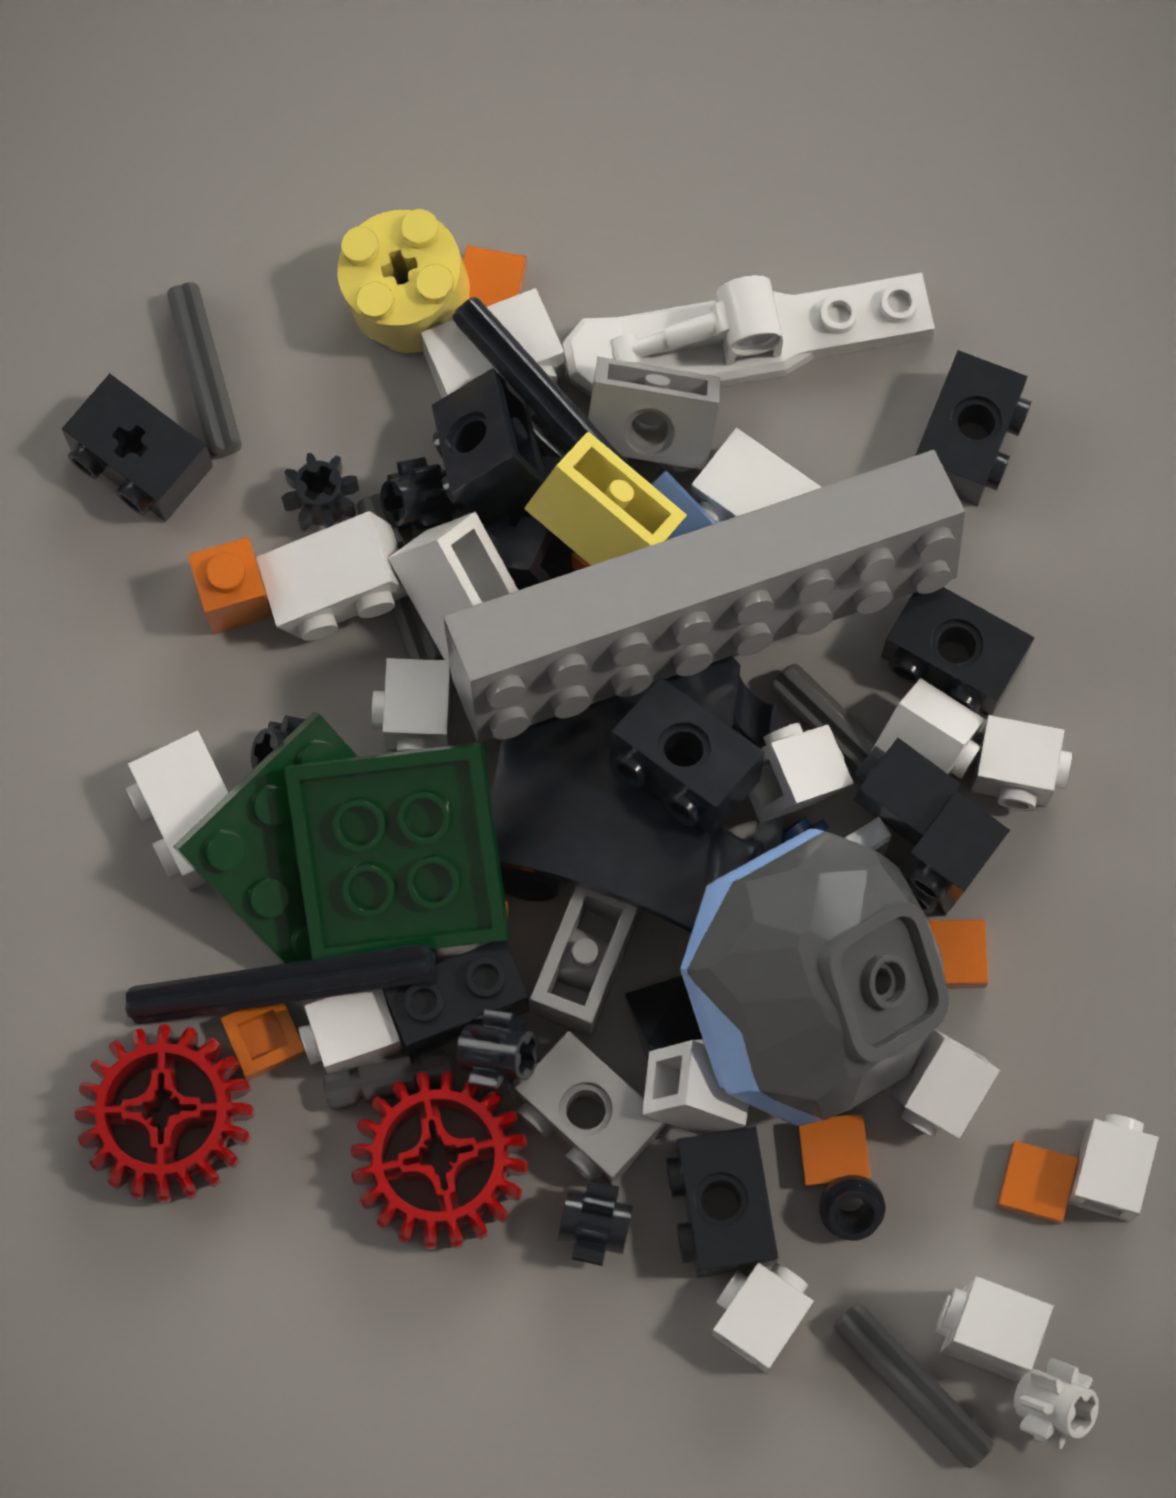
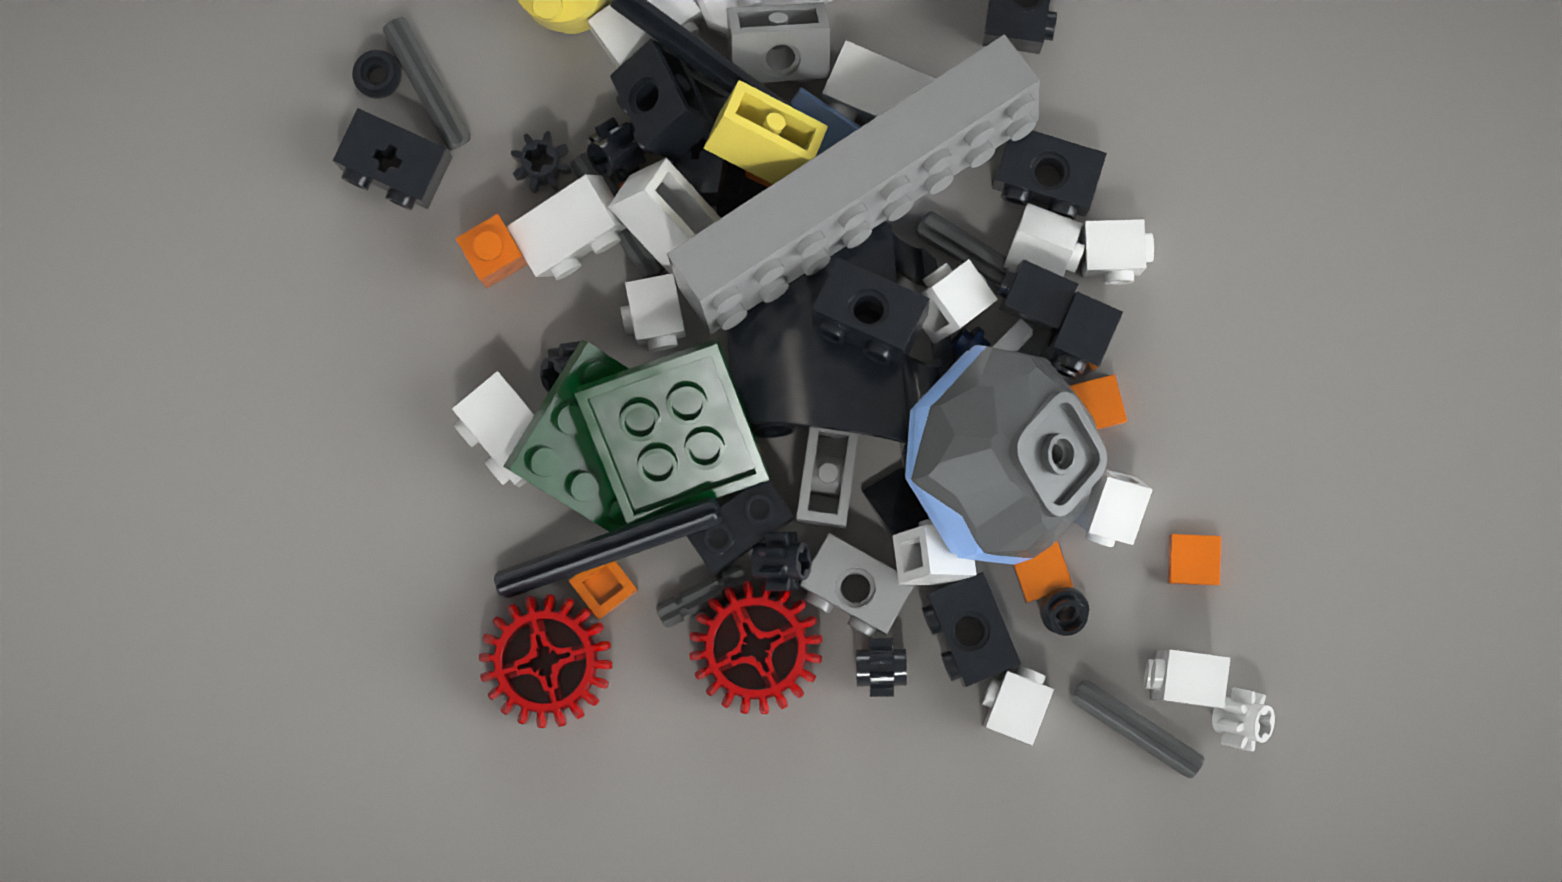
camera: 10 degrees left, 10 degrees up
white brick [298,989,403,1074] -> none
white brick [1068,1114,1159,1222] -> none
none -> black plate [352,50,402,99]

